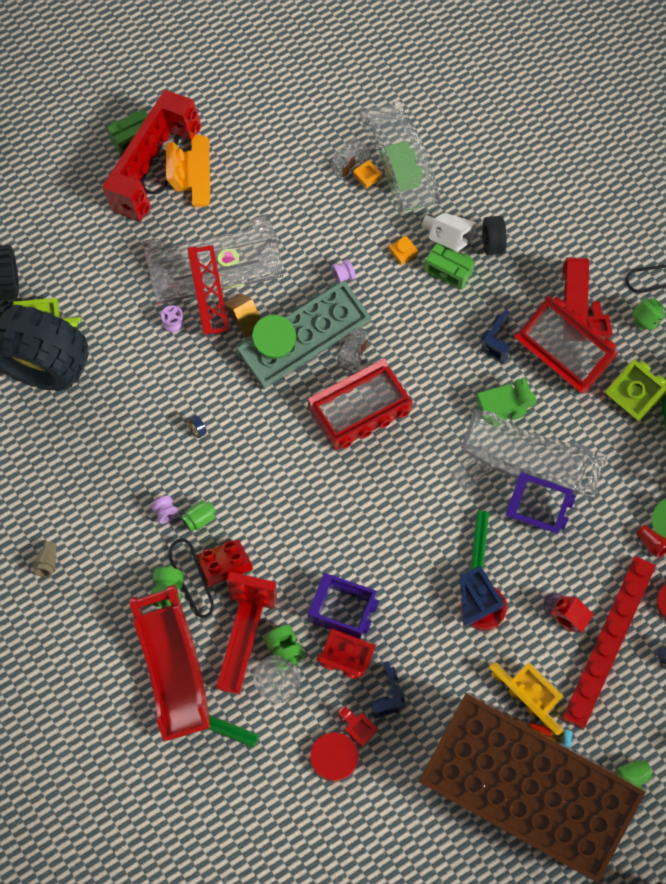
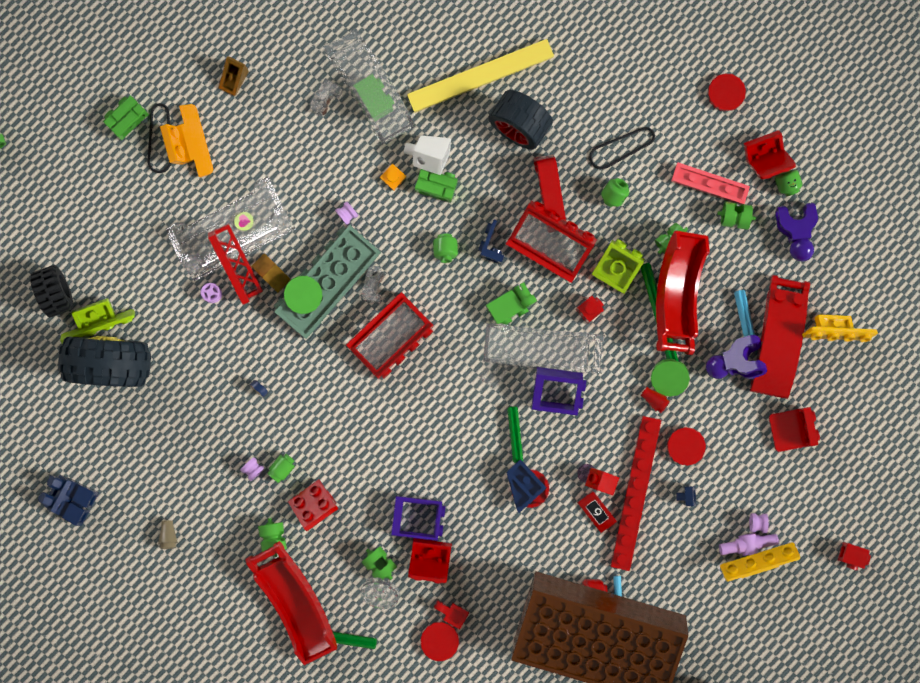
camera: 15 degrees left, 20 degrees up
red plate [102,89,201,222] -> none
black piece [168,538,214,618] -> none
red bracket [217,572,277,695] -> none
light orange plate [353,160,382,189] -> none
dark blue bracket [371,661,405,719] -> none
black tyre [482,216,507,255] -> none
yellow bracket [489,662,564,735] -> none
red plate [588,301,613,339] -> none
bright green brick [616,760,653,786] -> none
none -> pearl gold slope [218,56,249,96]
none -> light yellow tile [407,39,554,113]
none -> bright green head [433,234,458,263]
none -> black wheel [488,90,553,150]
none -> red brick [575,296,604,324]
none -> slope [577,491,617,533]

